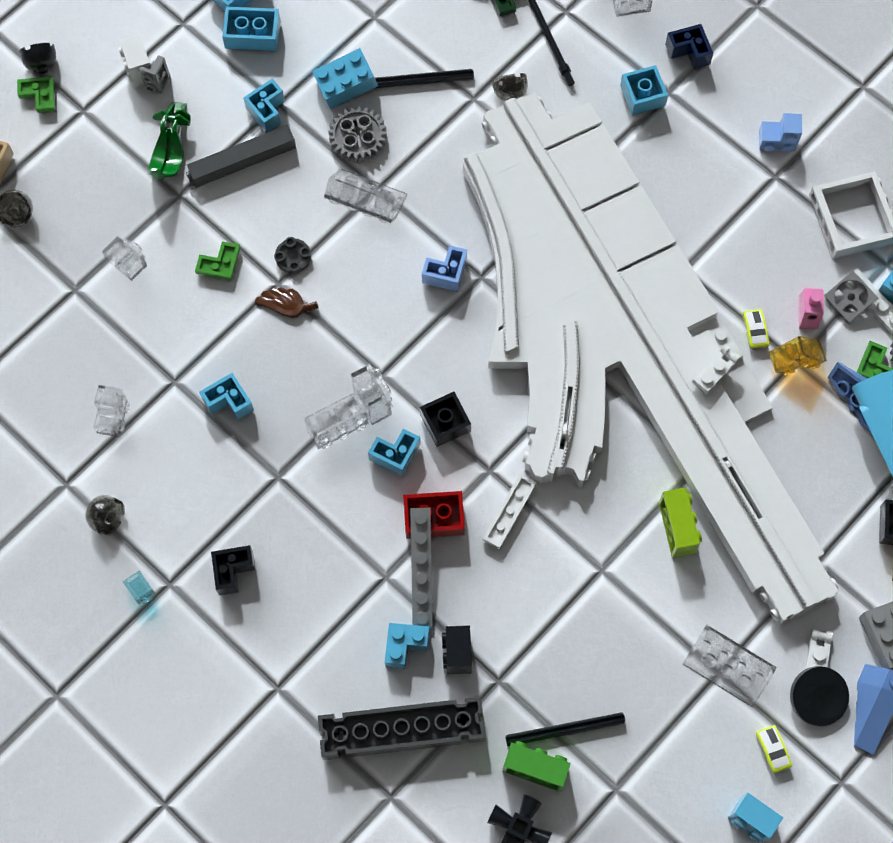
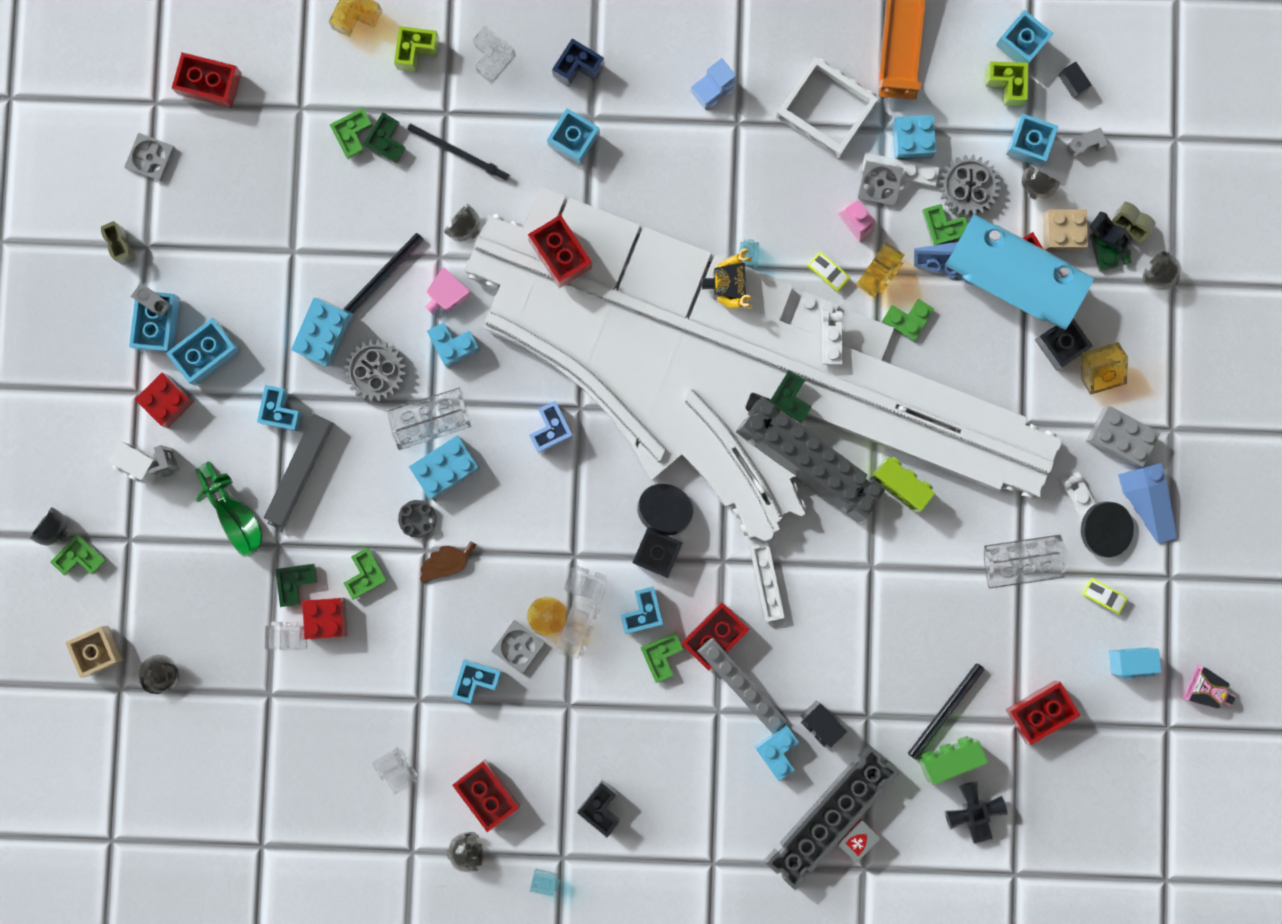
camera: 40 degrees left, 15 degrees up
none -> red brick [134,372,195,428]
none -> dark green plate [275,564,317,607]
none -> red brick [302,598,347,640]
none -> medium azure brick [409,435,480,500]
none -> bright pink torso [425,267,472,315]
none -> medium azure brick [427,322,480,368]
none -> red brick [452,759,520,833]
none -> light grey piece [491,620,545,674]
none -> clear yellow brick [527,596,567,636]
none -> red brick [528,214,592,288]
none -> black piece [637,484,693,536]
none -> bright green plate [640,632,683,683]
none -> torso [702,249,754,309]
none -> dark grey brick [736,397,886,523]
none -> clear light blue brick [739,239,759,269]
none -> dark green plate [770,370,812,423]
none -> piece [837,818,880,863]
none -> bright green plate [881,299,934,342]
none -> red brick [1005,680,1081,746]

